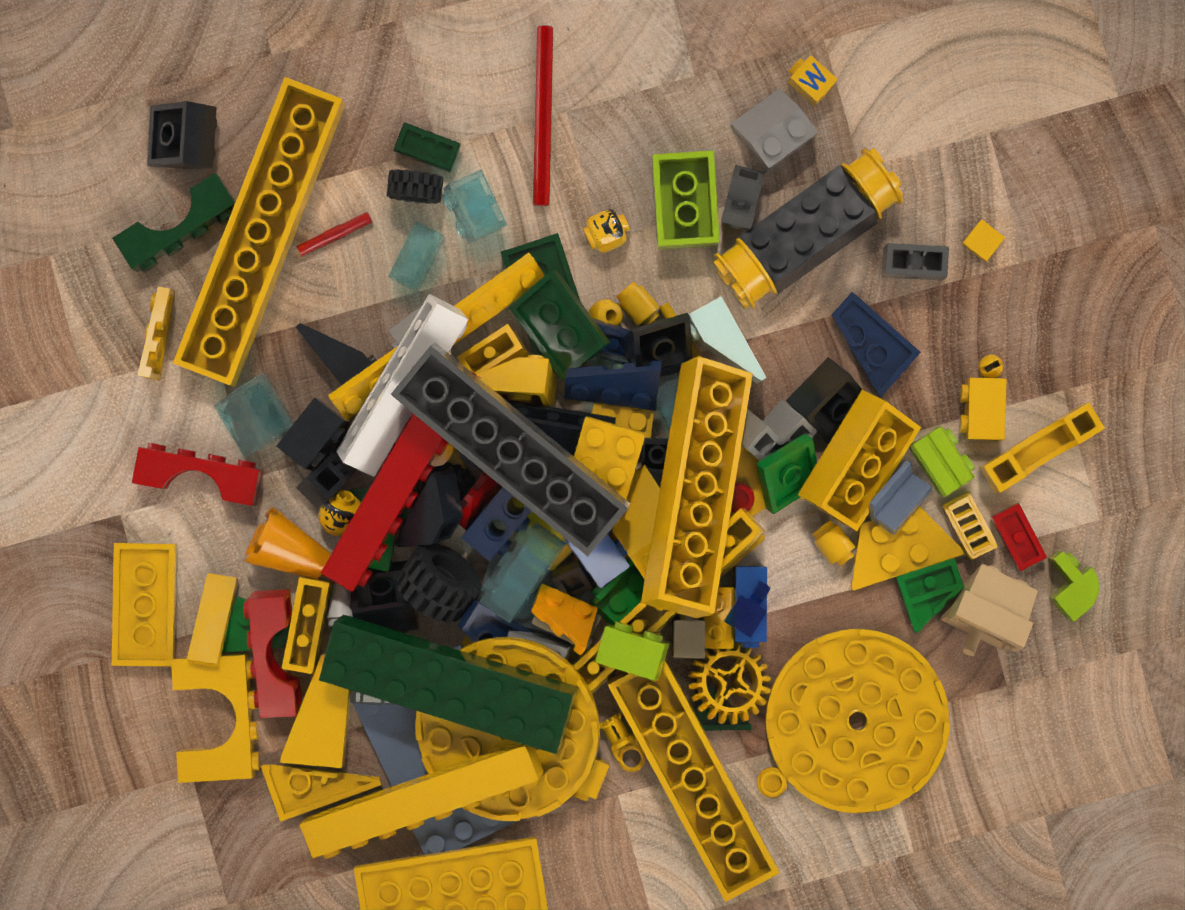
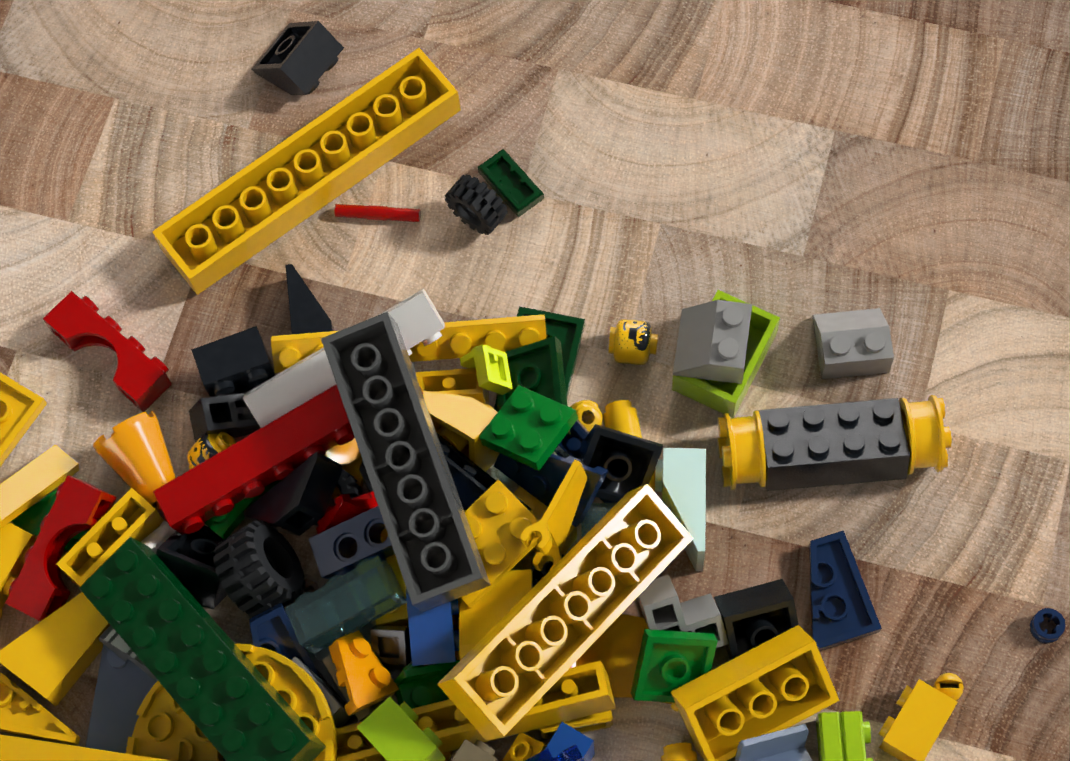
camera: 40 degrees right, 20 degrees down
dark green arch [112,173,236,272] -> none
yellow wing [137,287,175,381] -> none
clear light blue slope [214,373,295,458] -> none
clear light blue brick [388,221,445,293] -> none
clear light blue brick [443,169,507,244] -> none
red axle [533,25,553,207] -> none
dark grey brick [721,165,765,229] -> none
red tile [731,483,755,513] -> none
yellow brick [788,55,838,107] -> none
dark grey brick [882,243,949,281] -> none
yellow tile [961,219,1005,262] -> none
none -> neon yellow bracket [460,344,513,395]
none -> green plate [479,385,578,471]
none -> yellow flag [520,459,587,571]
none -> light grey slope [673,300,752,384]
none -> dark blue bush [1030,608,1066,644]

